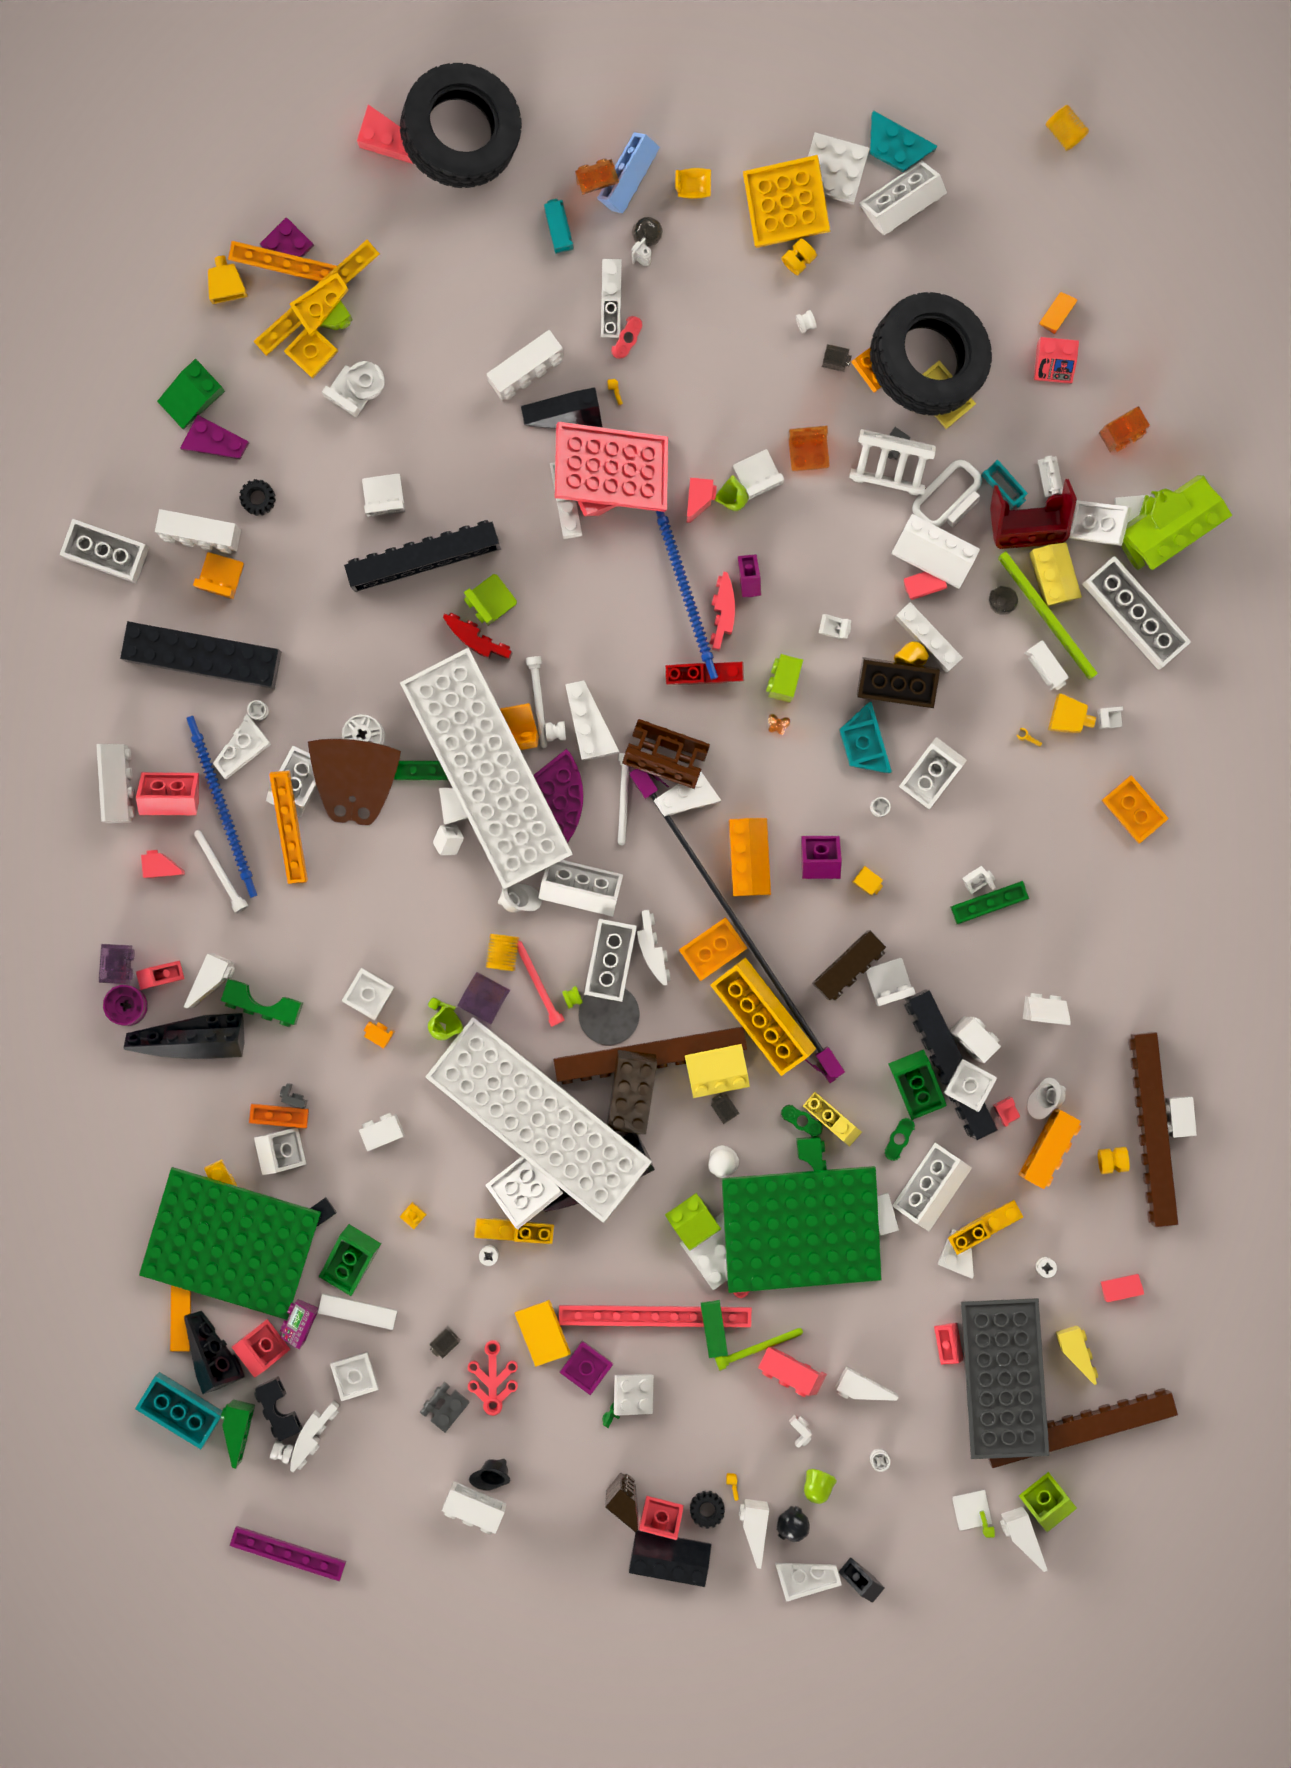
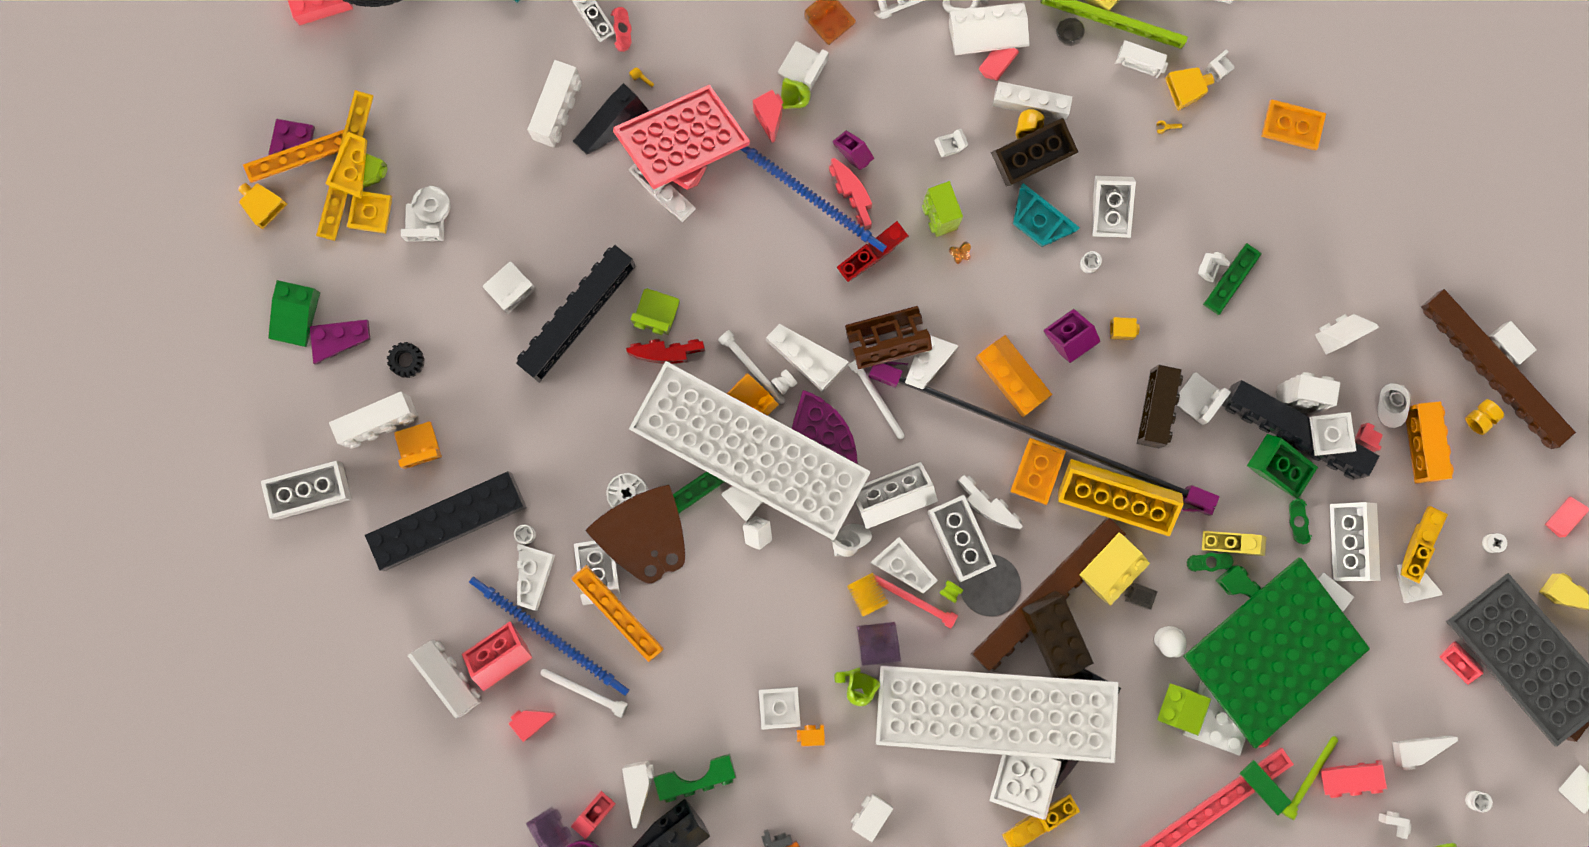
camera: 35 degrees left, 5 degrees down
none -> white wing [870,537,938,593]

